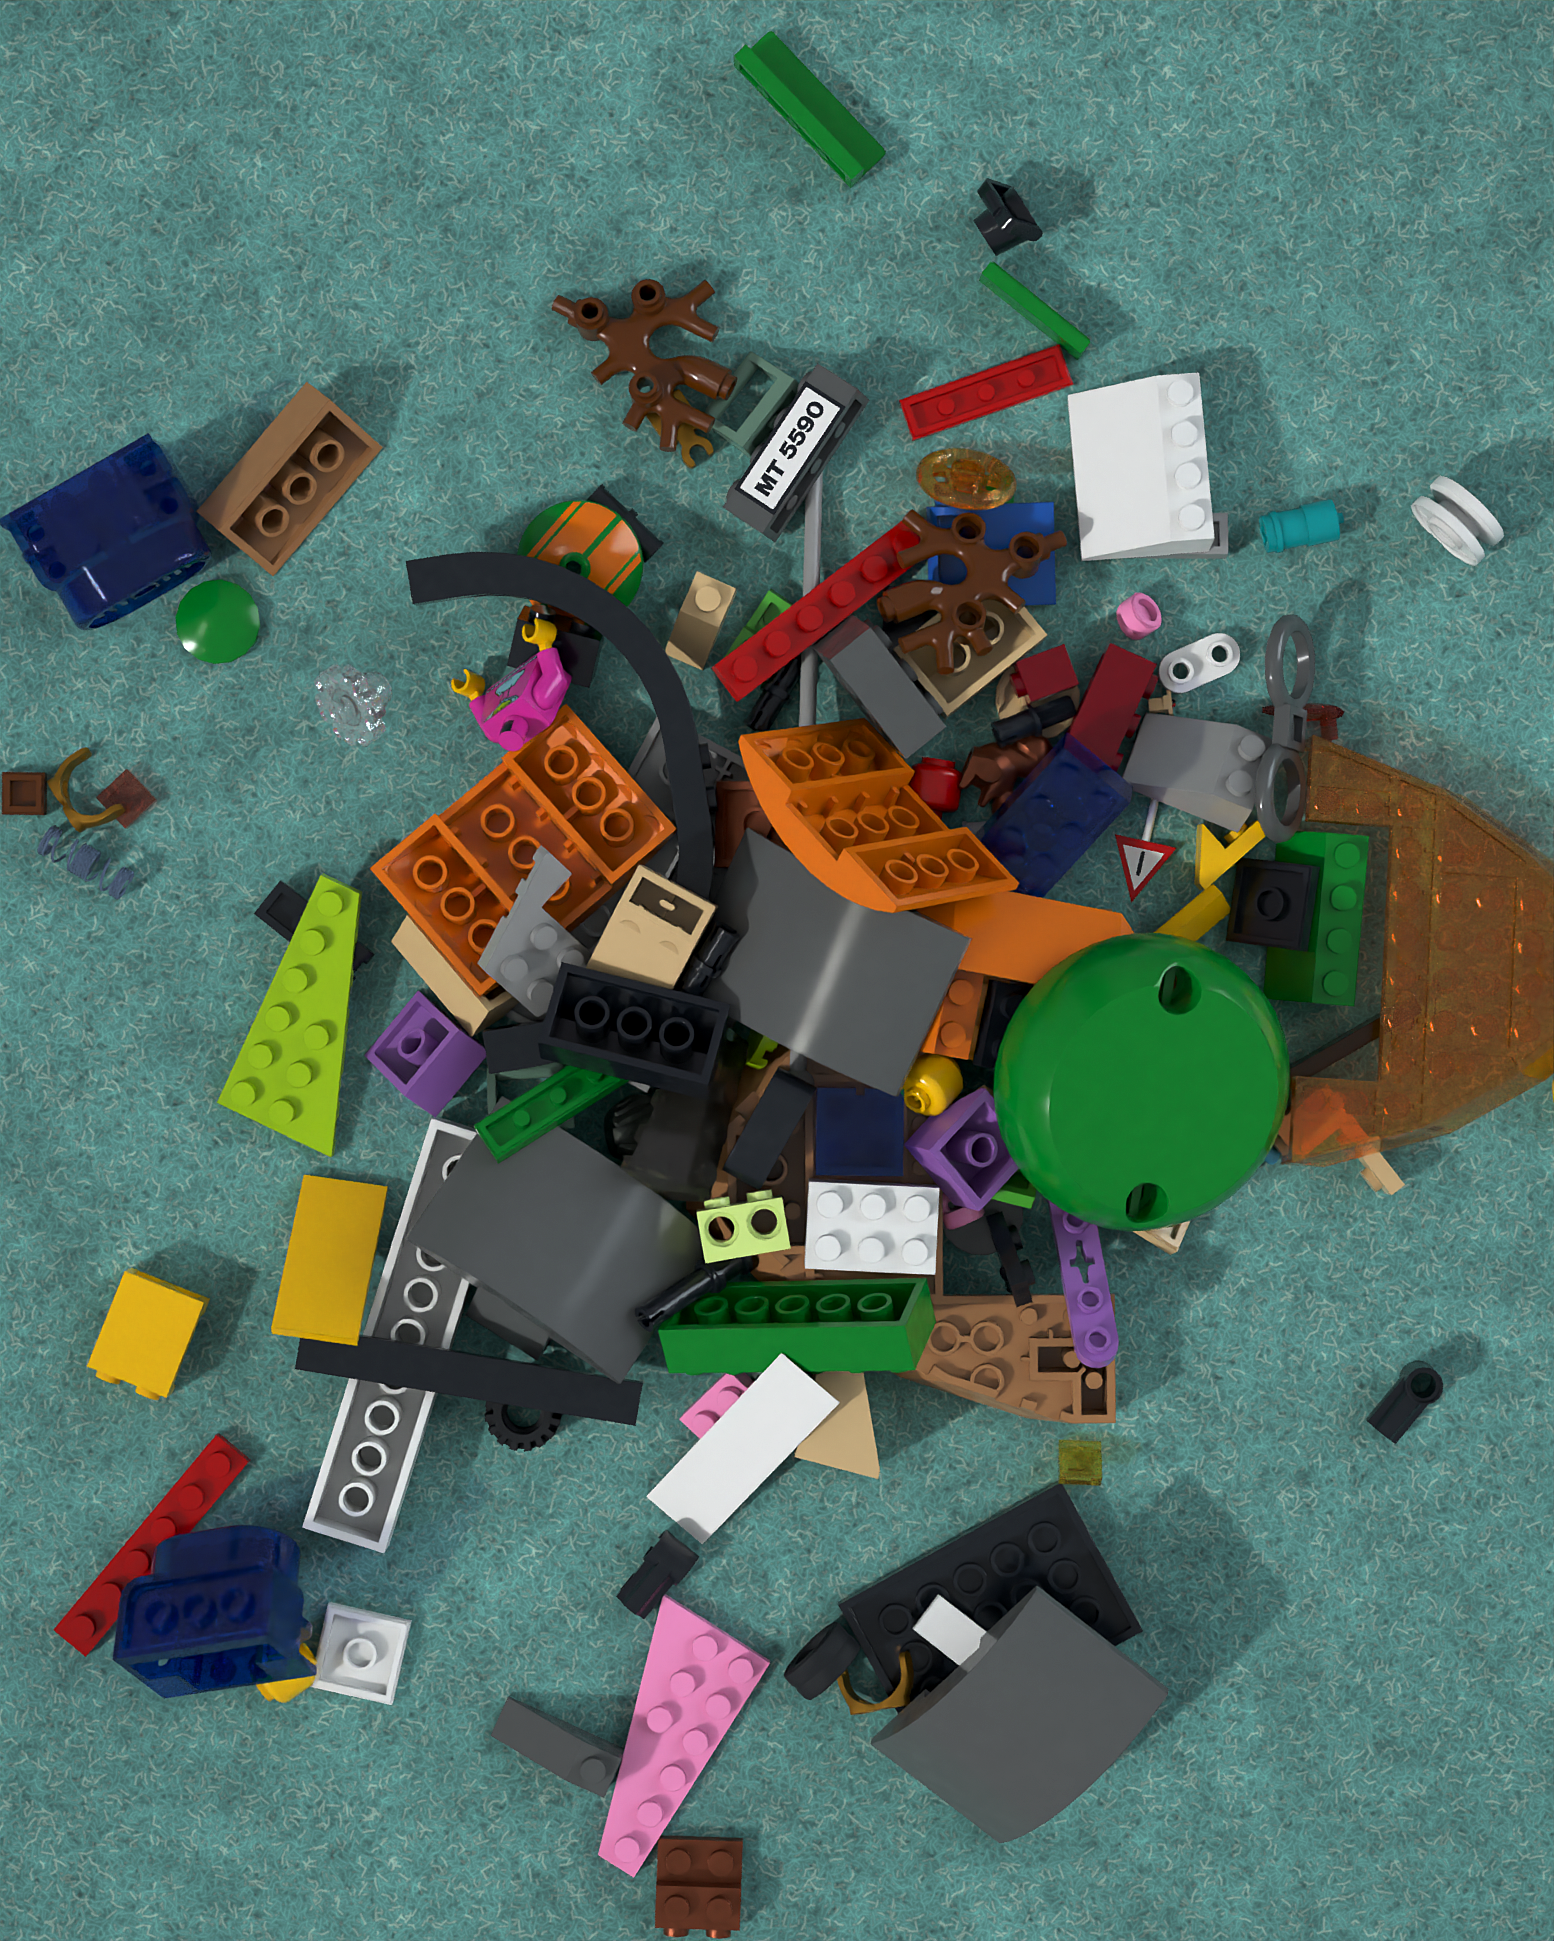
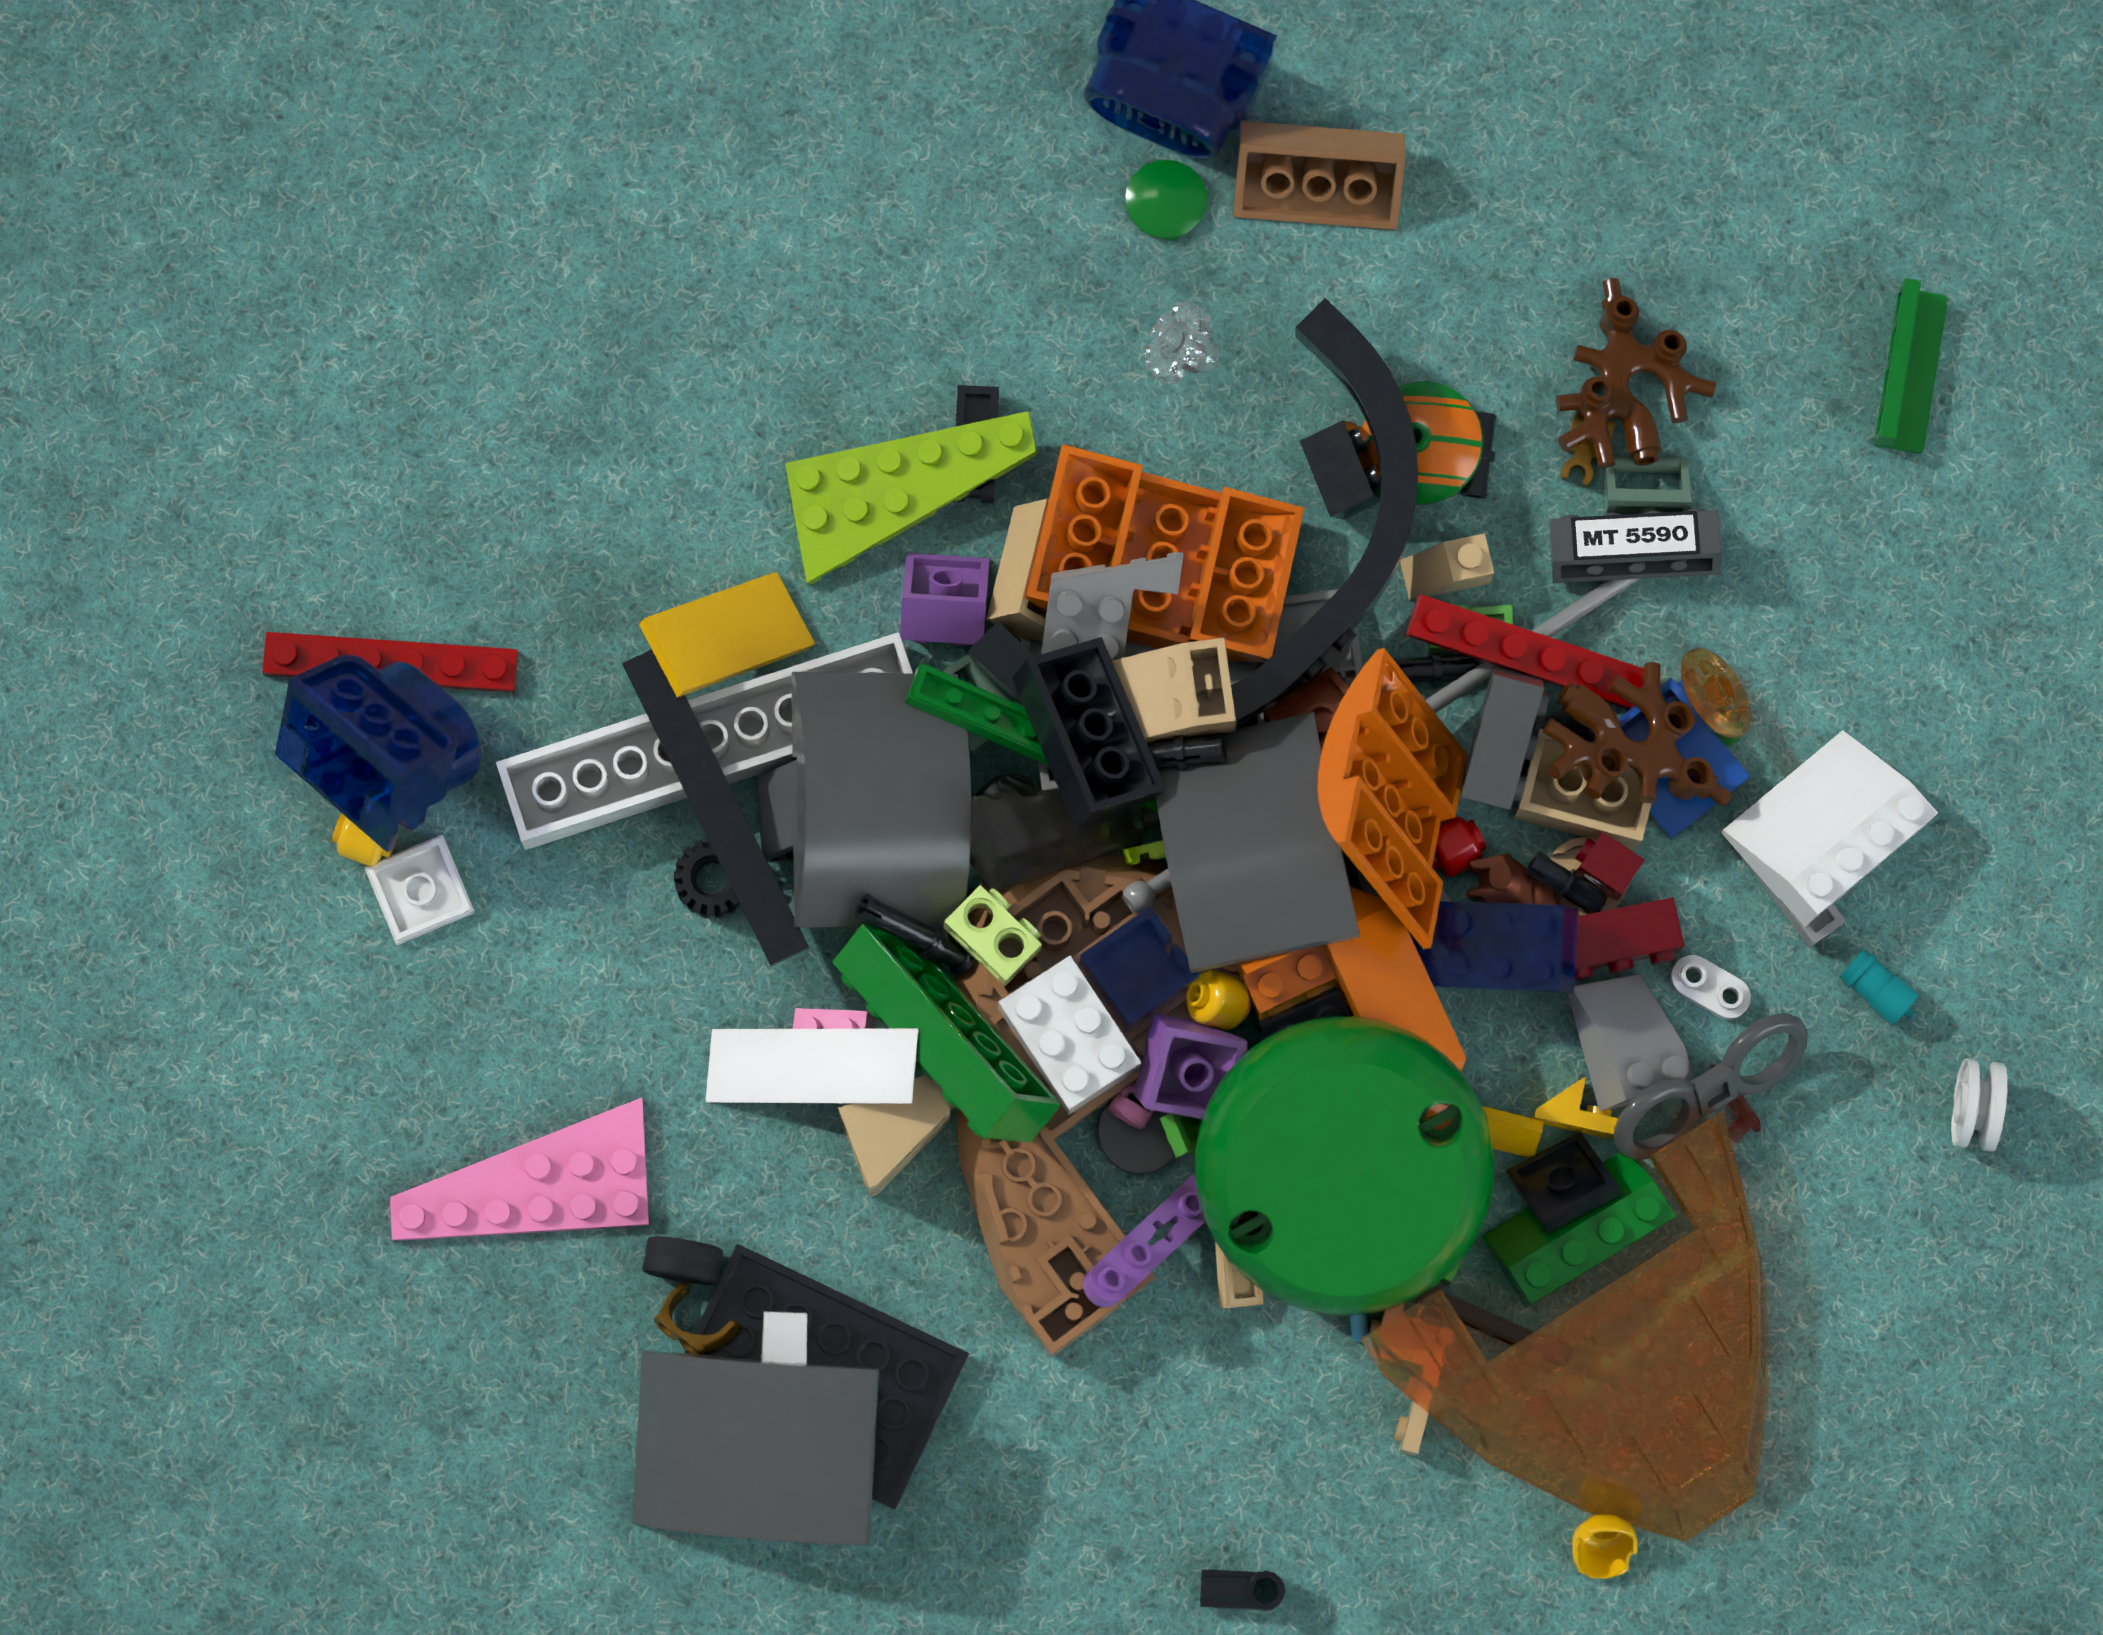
camera: 45 degrees right, 10 degrees down
reddish brown tile [2,772,47,815] -> none
sand blue piece [37,825,134,900] -> none
pearl gold cap [47,747,125,833] -> none
yellow panel [87,1268,210,1400] -> none
clear red tile [96,769,158,829] -> none
dark pink torso [451,618,572,751] -> none
dark grey slope [491,1696,624,1798] -> none
black piece [616,1530,699,1619] -> none
copper plate [655,1835,743,1939] -> none
black beam [722,1066,817,1190] -> none
red tile [899,344,1073,442] -> none
black piece [973,178,1043,256] -> none
green tile [979,262,1090,360] -> none
black plate [986,1211,1036,1307] -> none
clear yellow tile [1058,1440,1102,1486] -> none
piece [1115,798,1176,903] -> none
bright pink tile [1116,593,1162,640] -> none
tan piece [1148,690,1176,716] -> none

